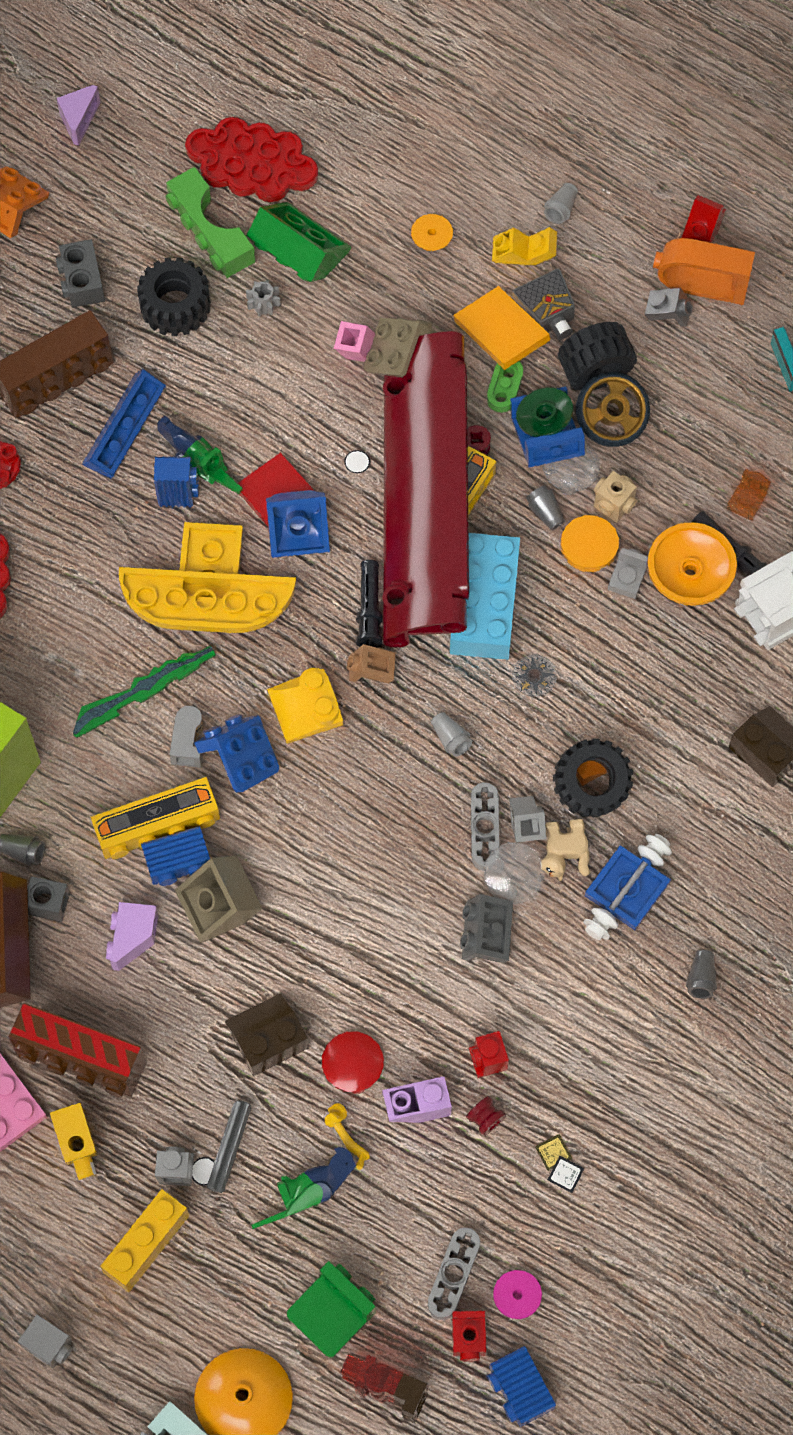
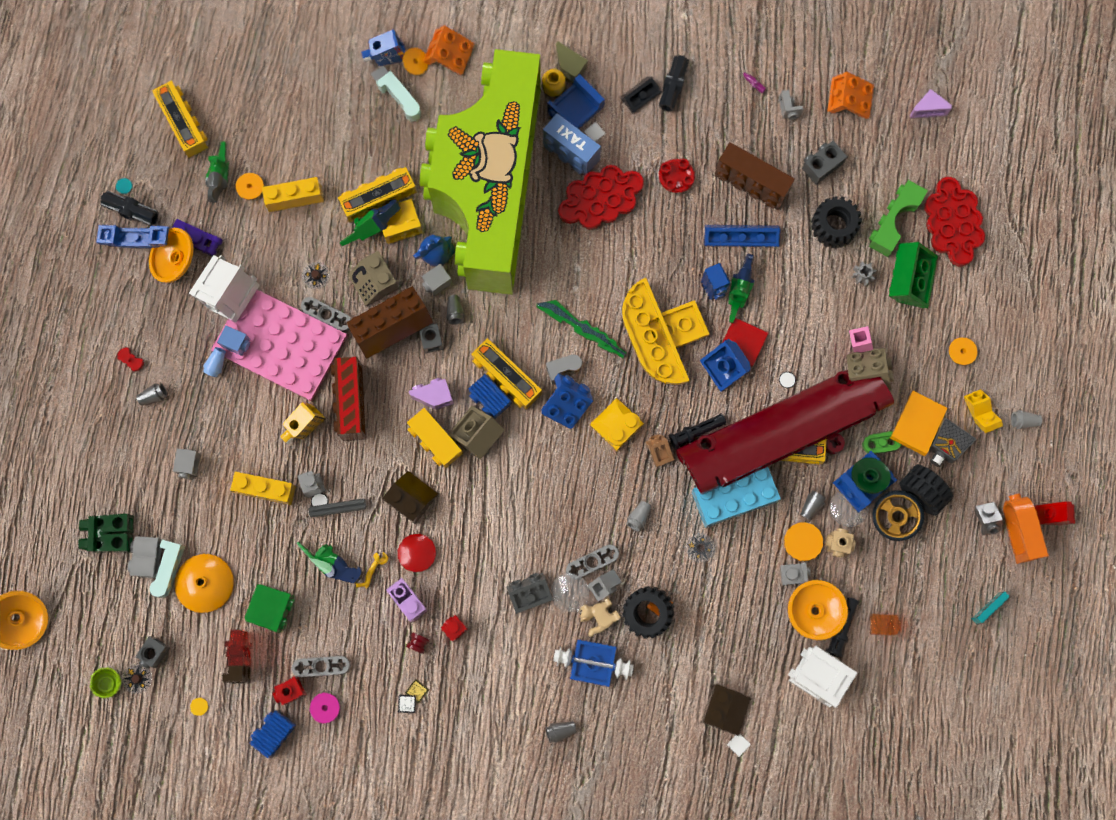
camera: 65 degrees right, 10 degrees up
none -> yellow brick [407,408,463,469]

